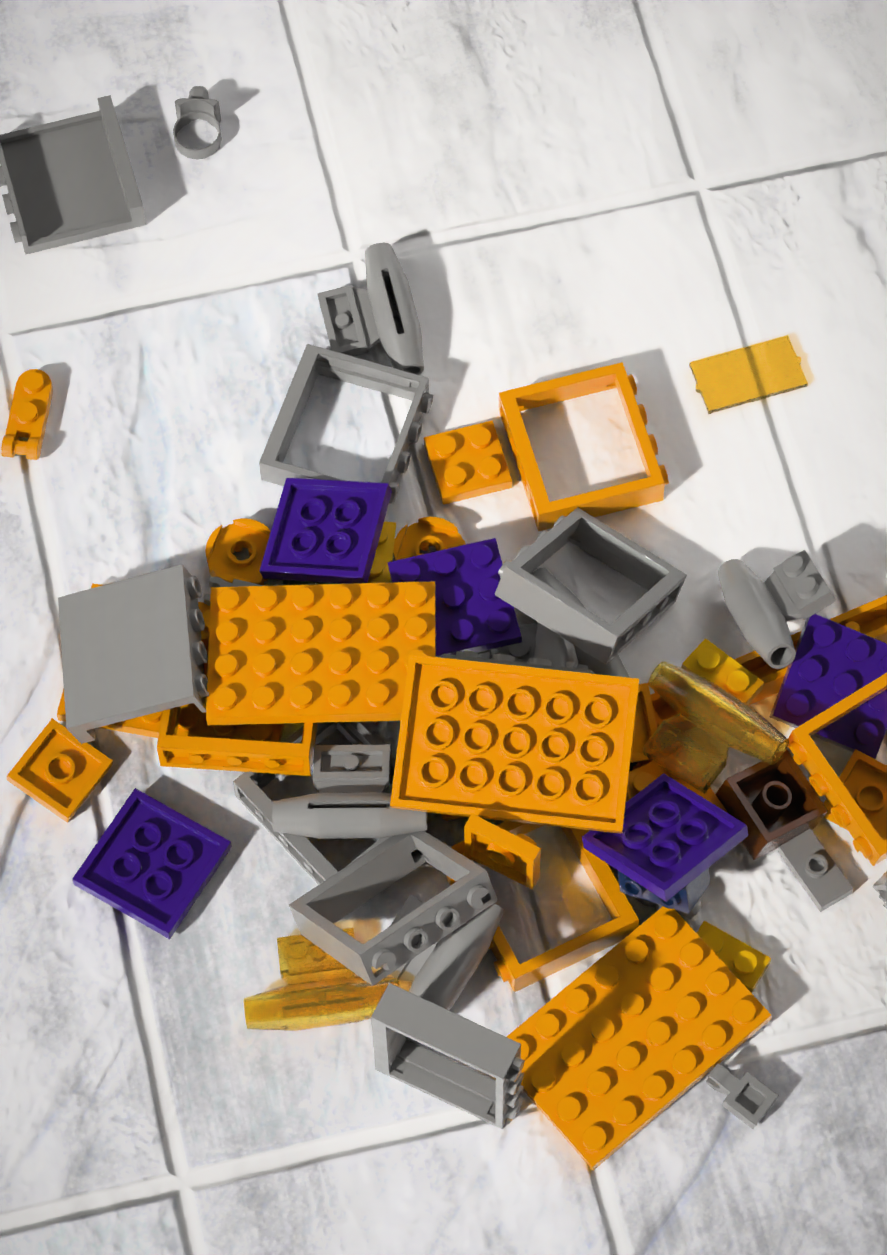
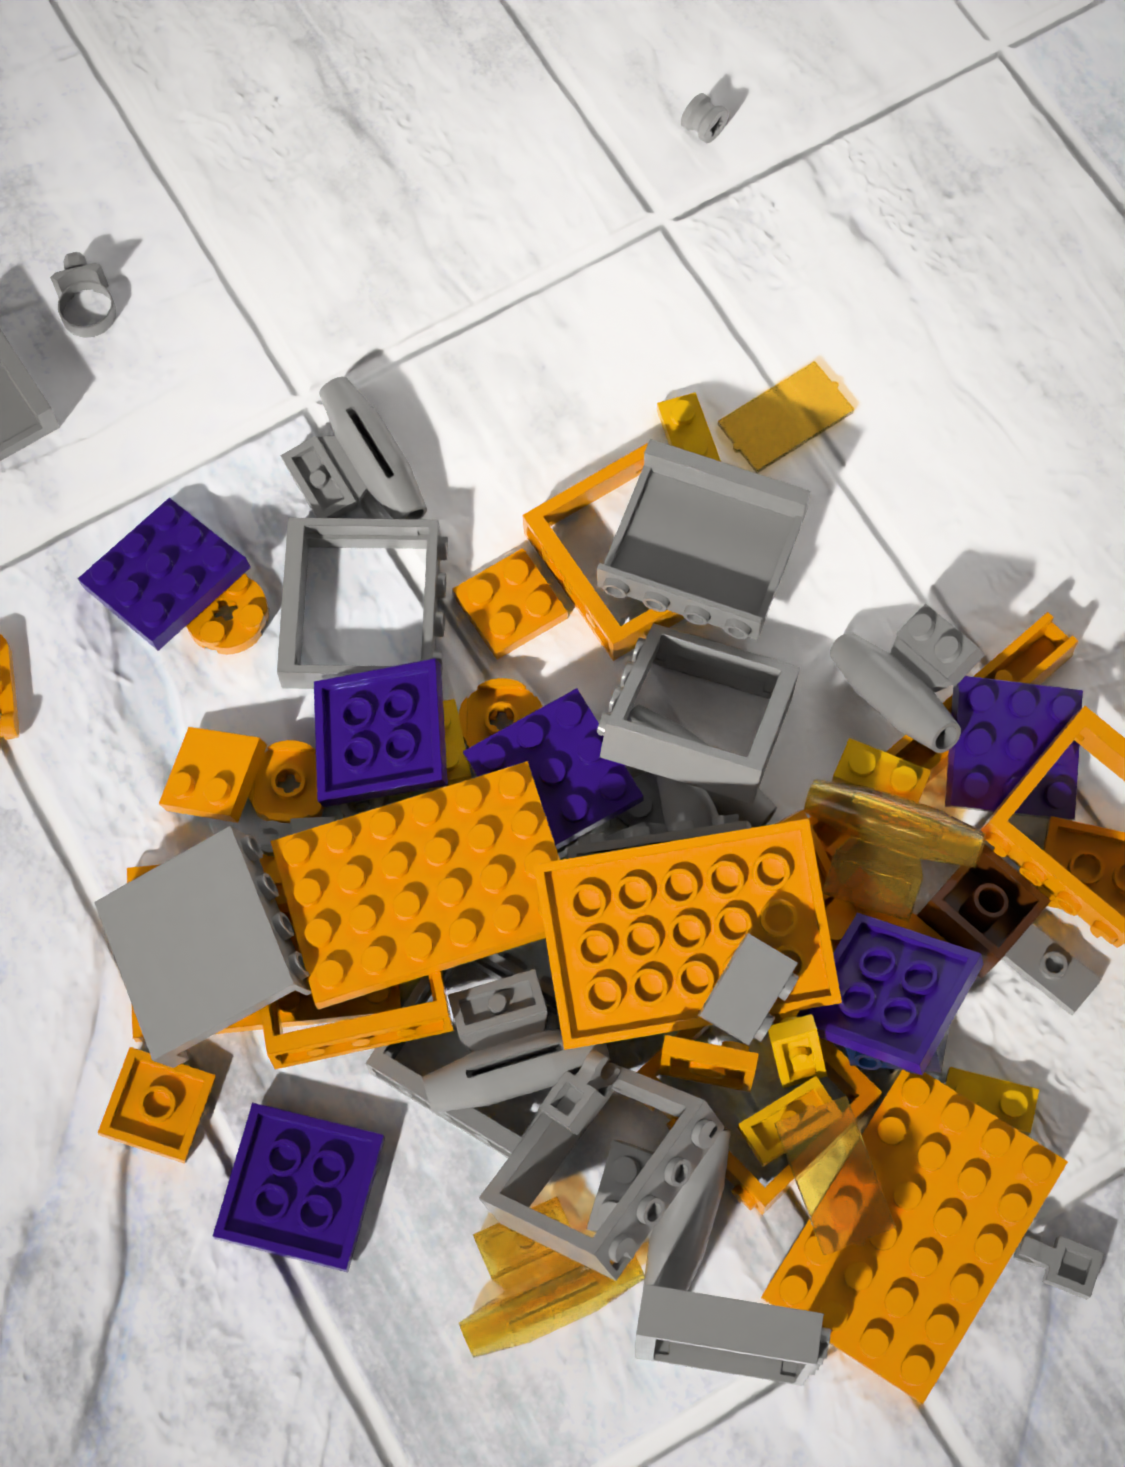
camera: 15 degrees left, 5 degrees up
none -> dark purple plate [77,497,251,651]
none -> light orange plate [159,727,267,823]
none -> light orange plate [186,573,269,655]
none -> light grey plate [539,1049,620,1136]
none -> light grey panel [597,439,811,640]
none -> yellow plate [657,392,721,462]
none -> light grey wheel [681,93,729,144]
none -> light grey brick [698,933,799,1045]
none -> yellow plate [737,1076,842,1167]
none -> yellow plate [768,1014,827,1089]
none -> clear yellow piece [774,1096,896,1255]

